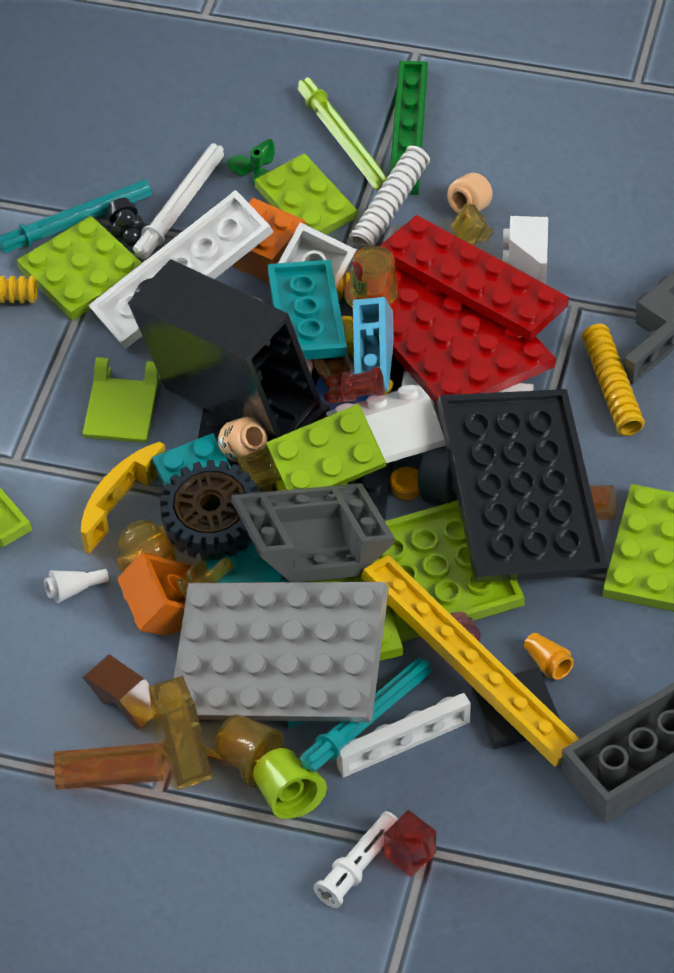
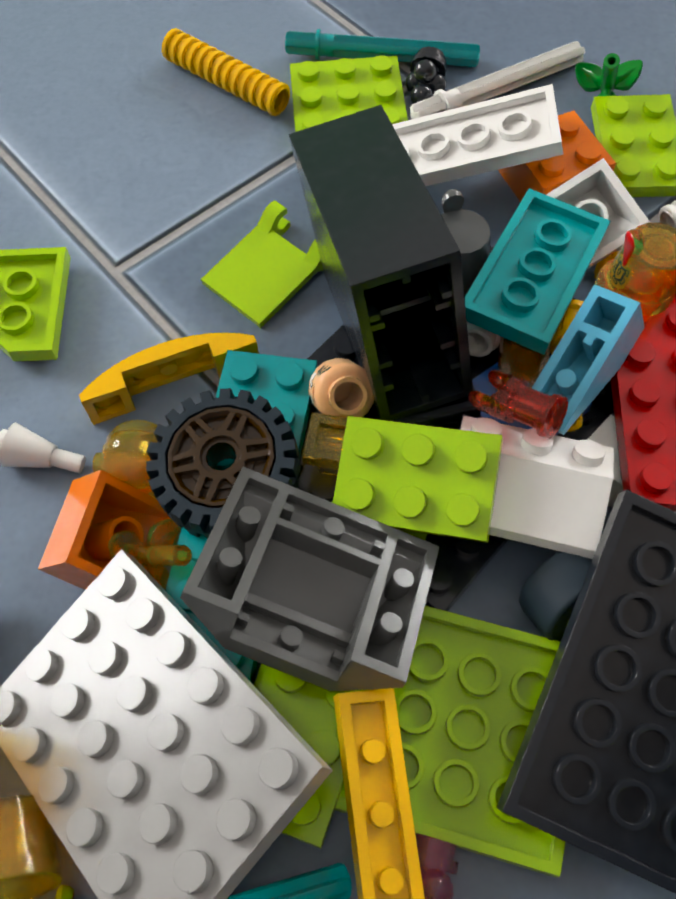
camera: 35 degrees right, 10 degrees up
light orange tile [390,467,420,500] -> none

